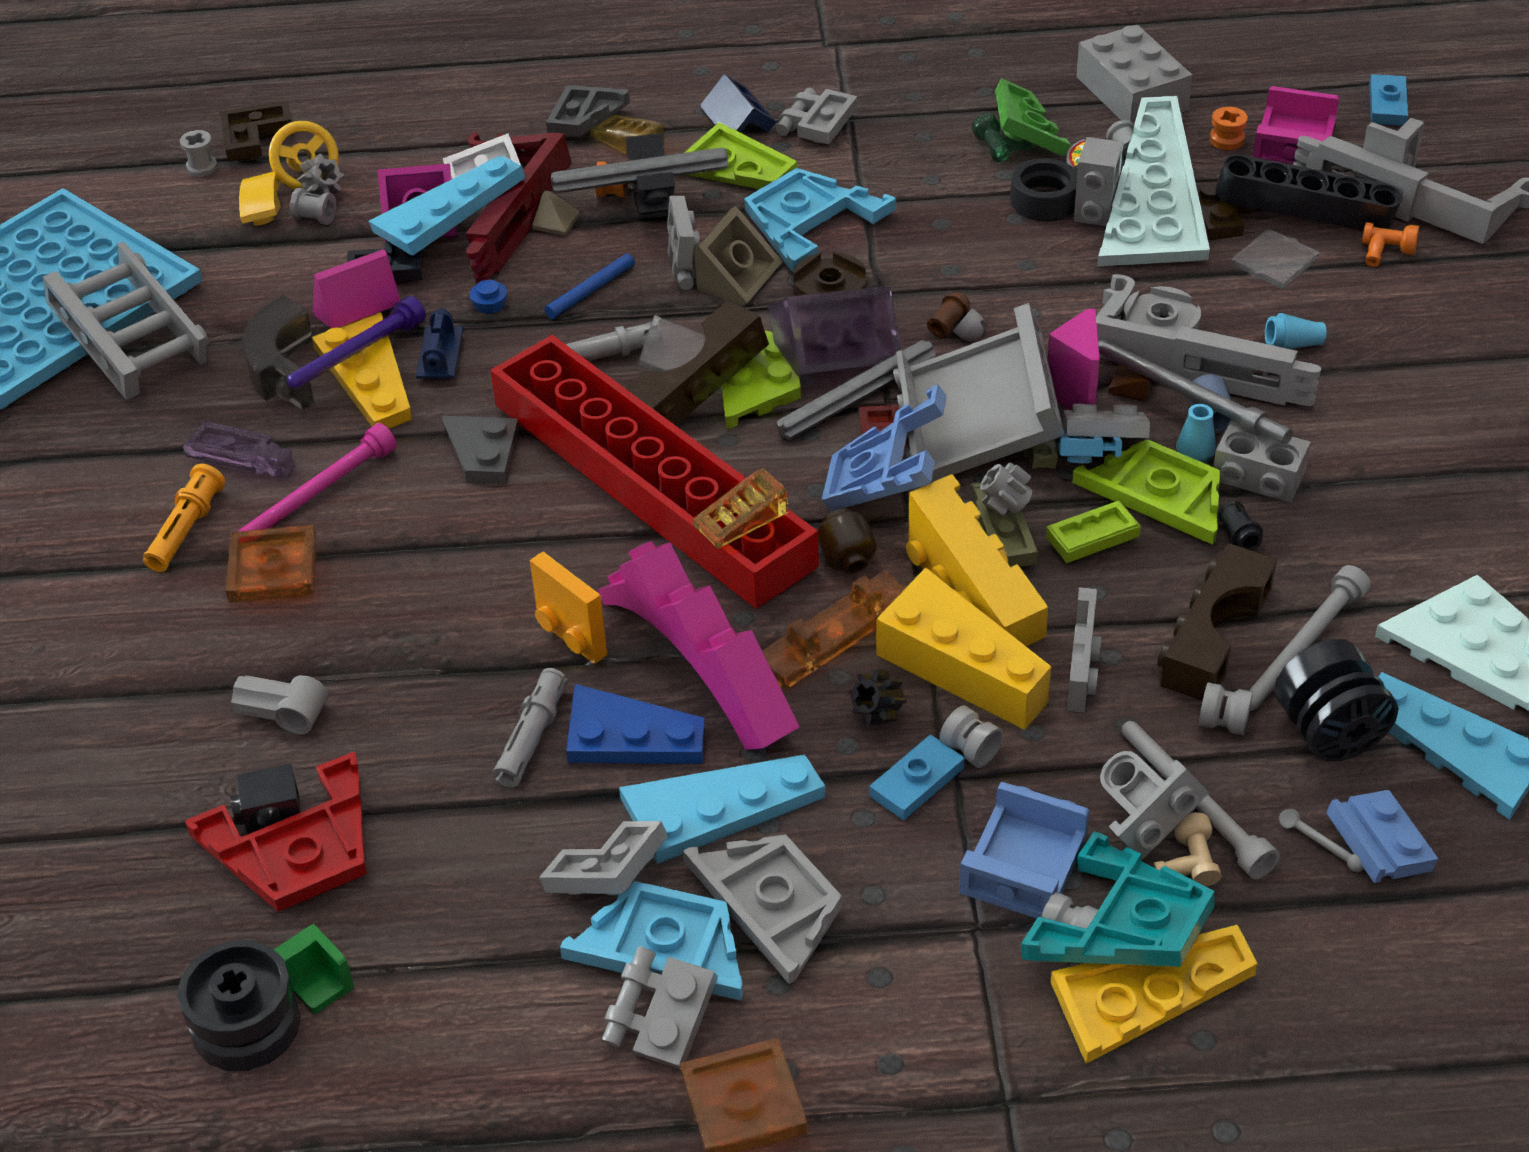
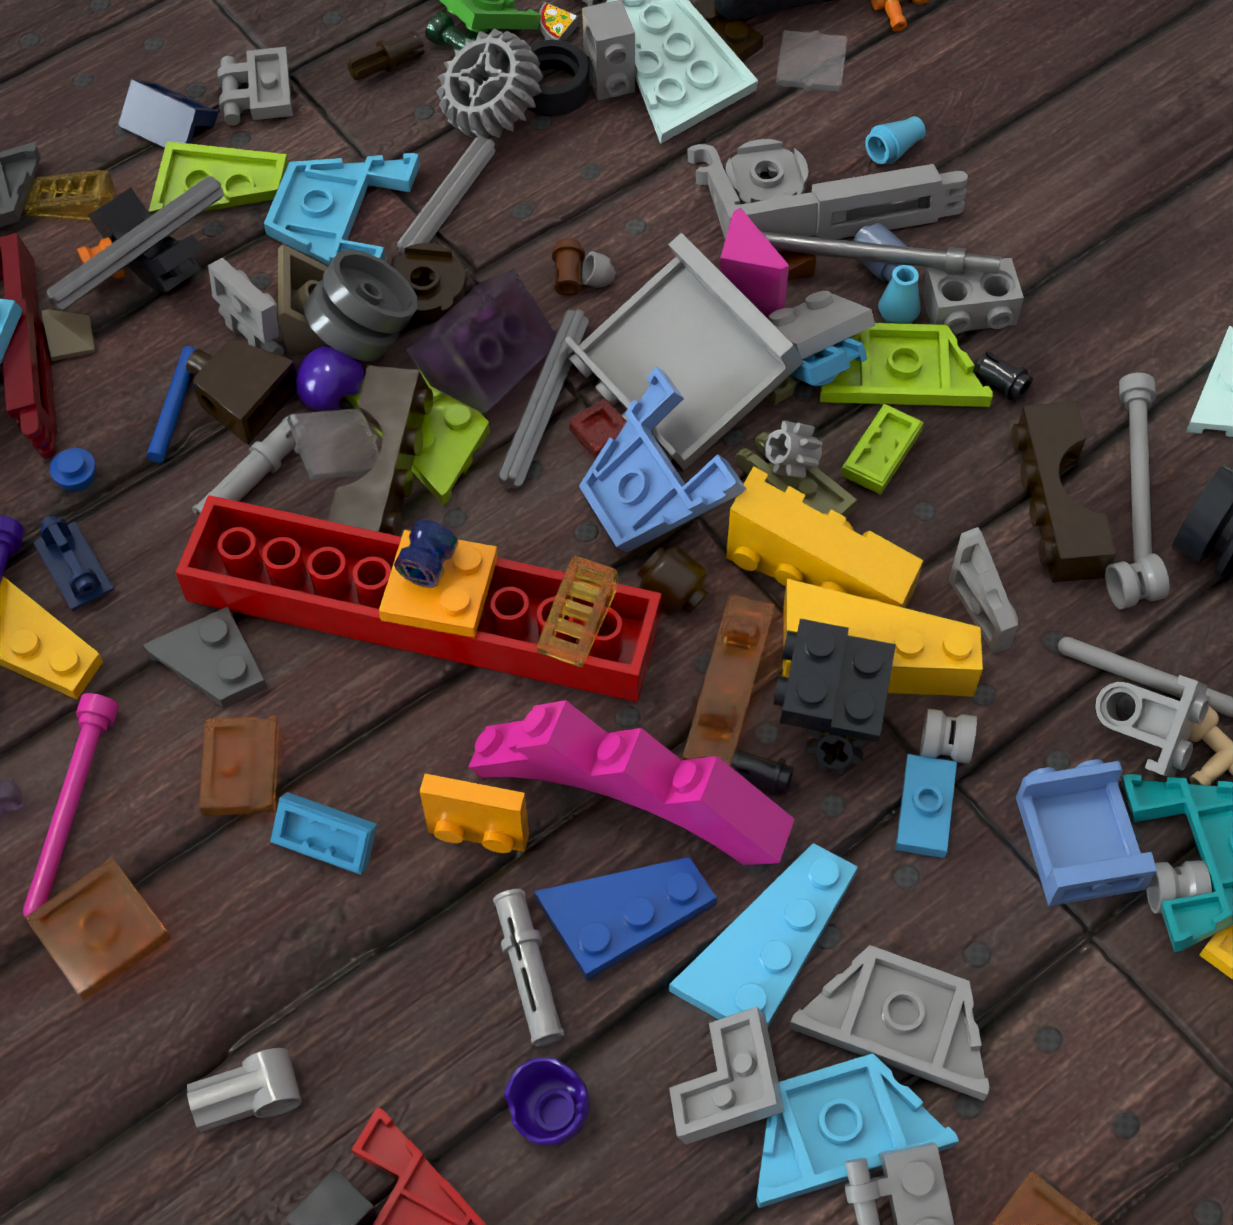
camera: 35 degrees left, 15 degrees up
none -> dark brown torso [186,339,297,445]
none -> clear orange plate [199,716,279,816]
none -> dark azure plate [270,792,378,875]
none -> dark purple hair [295,346,364,412]
none -> dark grey wheel [304,249,418,362]
none -> dark brown axle [346,30,424,81]
none -> light orange plate [379,530,498,638]
none -> clear blue wheel [394,520,459,588]
none -> light grey axle [397,135,495,255]
none -> light grey gear [436,28,544,138]
none -> dark purple hair [504,1057,590,1146]
none -> black pin [730,748,794,797]
none -> black plate [773,618,896,742]

